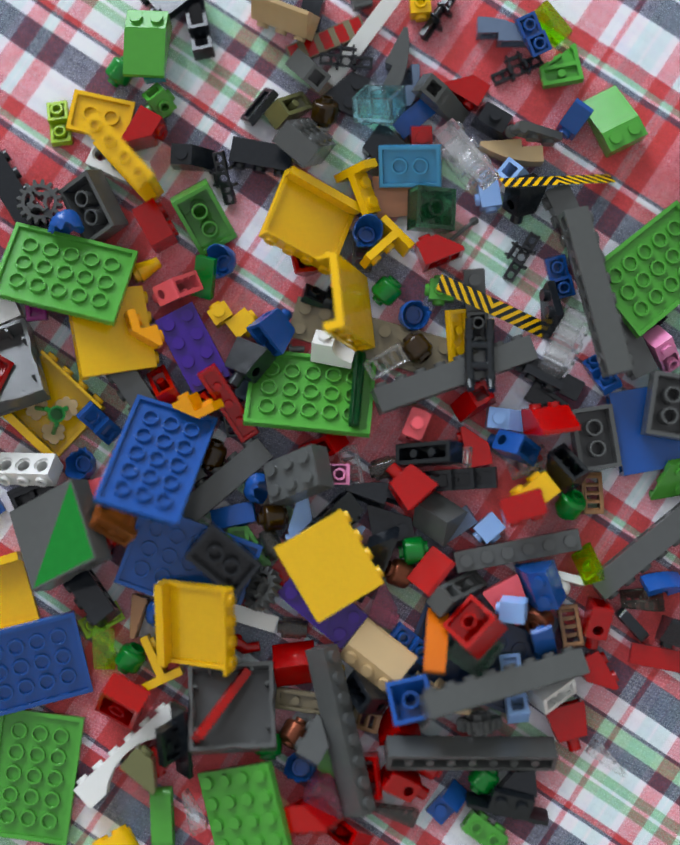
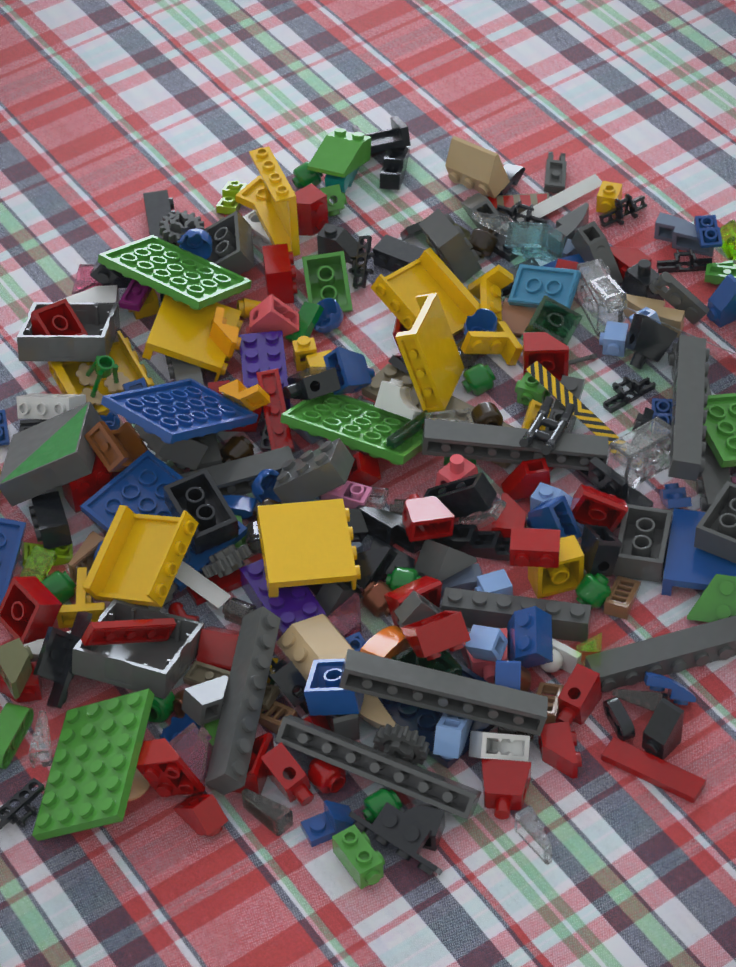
camera: 20 degrees right, 40 degrees down
blue hair [398,300,432,331] -> none
none -> clear slope [471,212,517,238]

